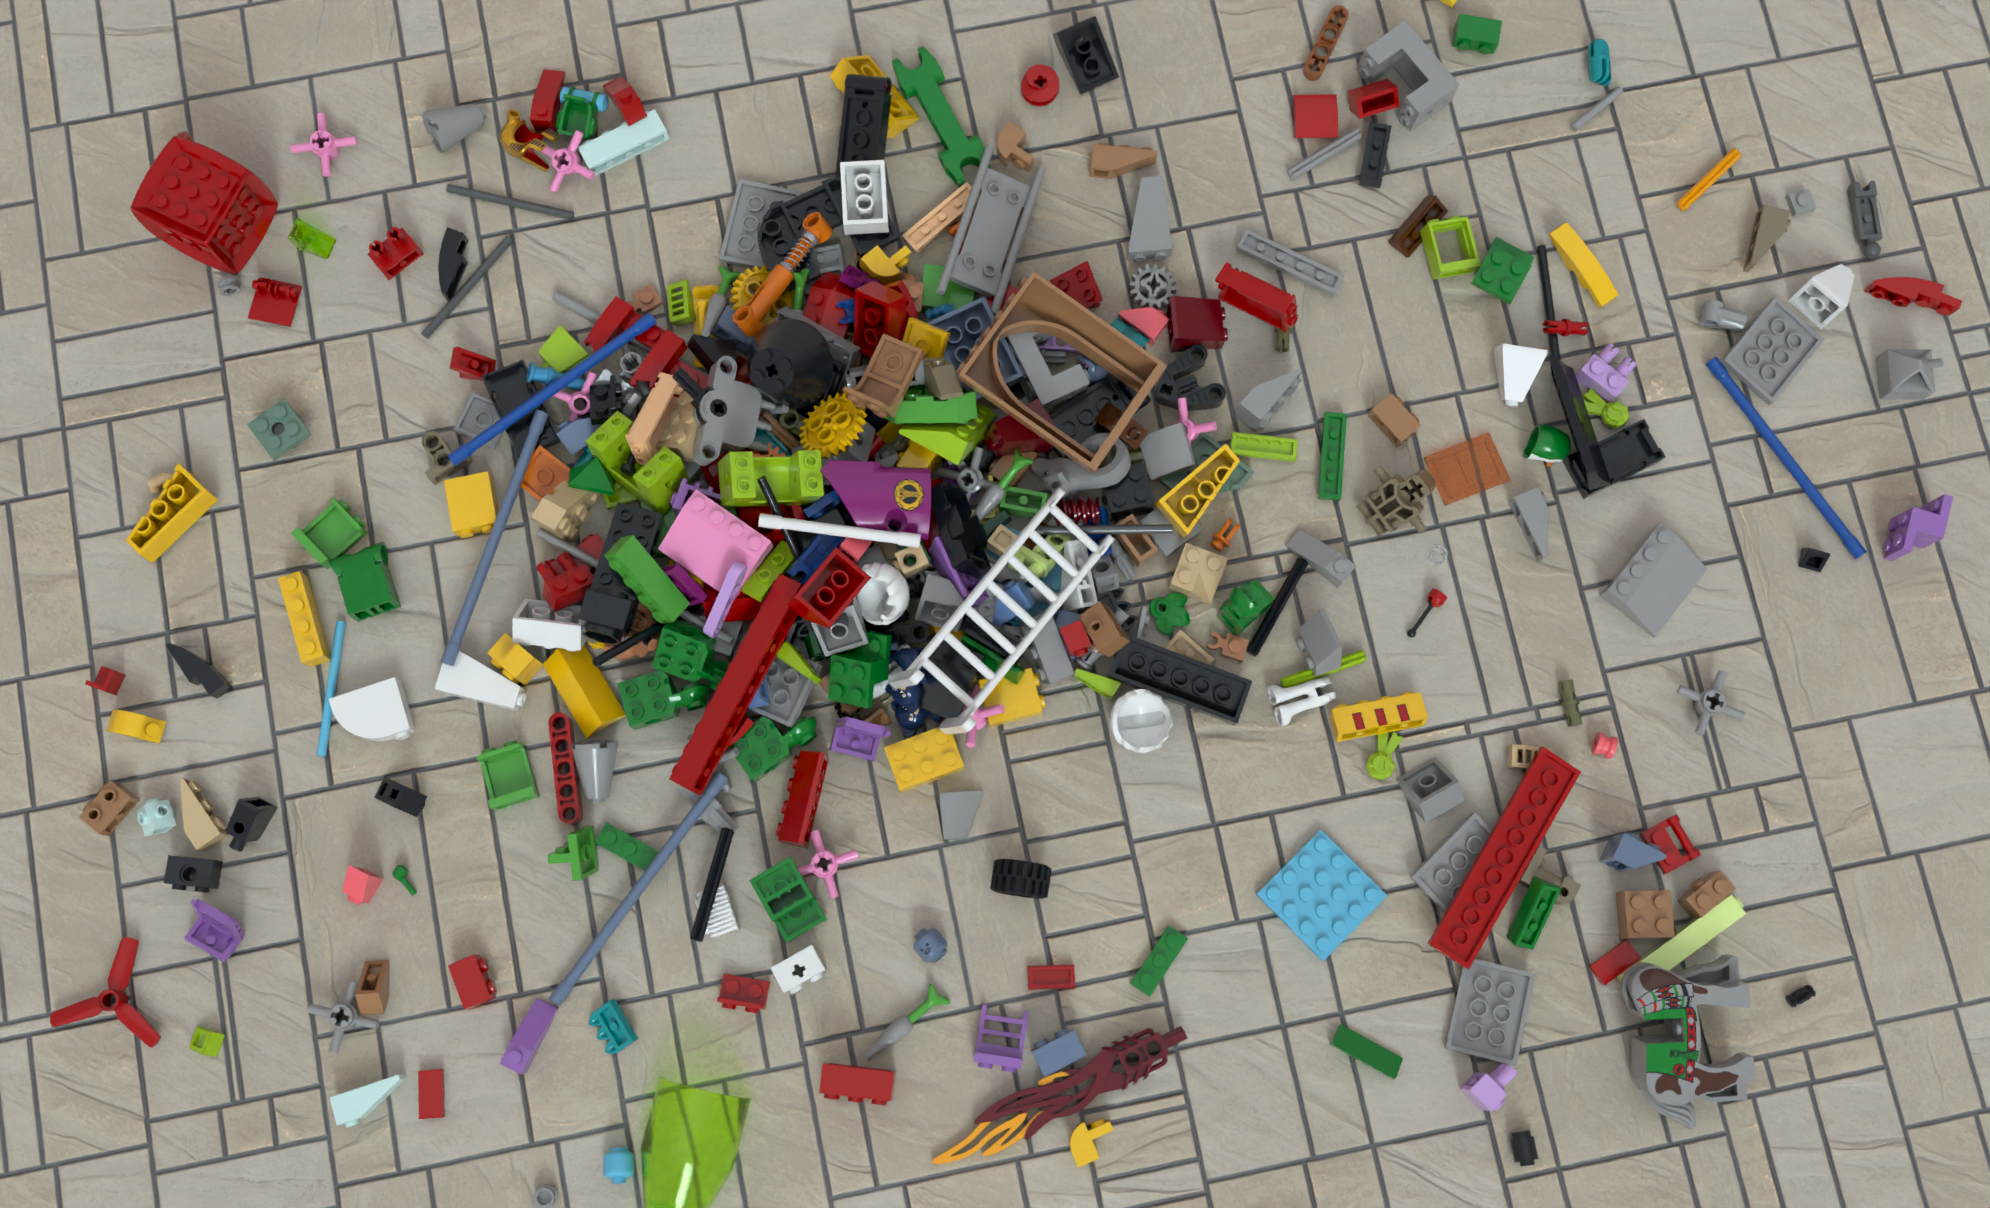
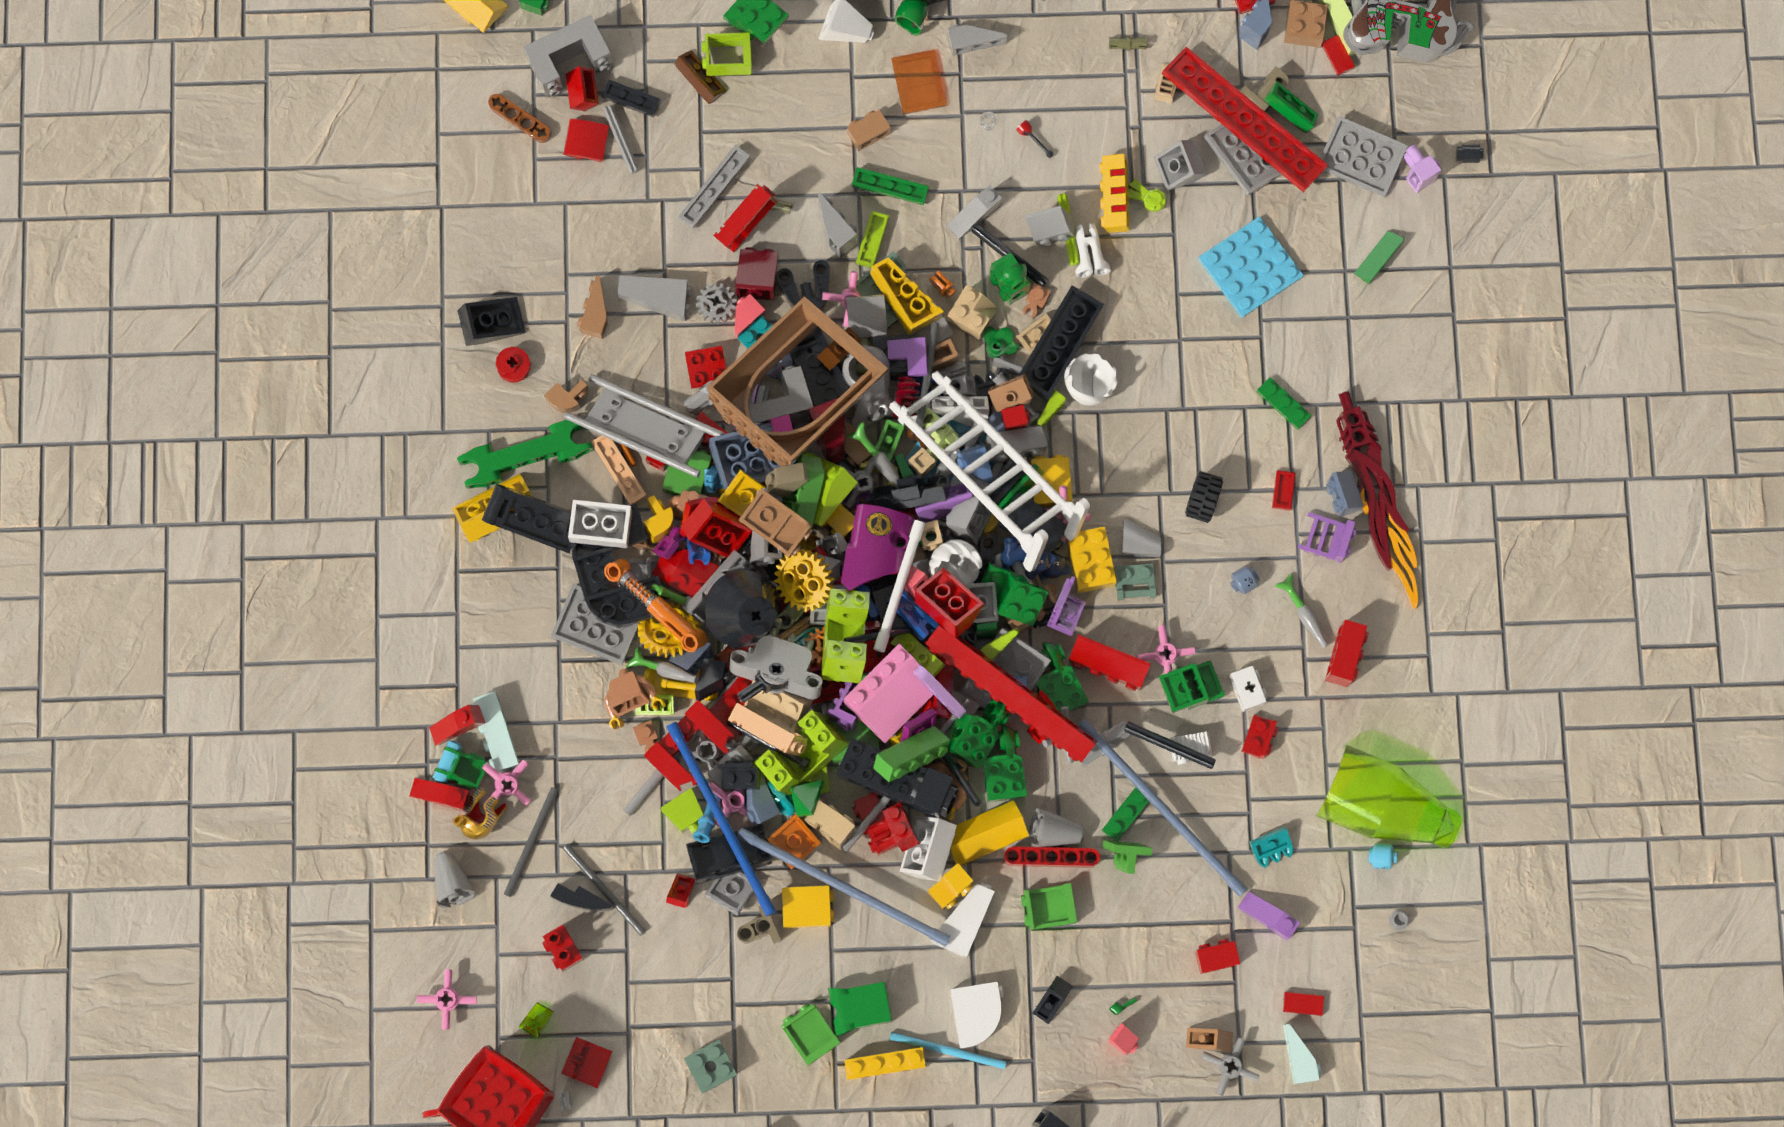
camera: 80 degrees left, 0 degrees up
yellow brick [1069,1118,1114,1168] -> none
dark tan piece [1356,465,1436,537] -> none
coral wheel [1591,732,1618,759] -> none
none -> nougat torso [604,669,666,729]
none -> dark pink tile [770,415,793,432]
none -> medium lavender tile [887,337,928,377]
none -> sand green plate [1114,564,1156,601]

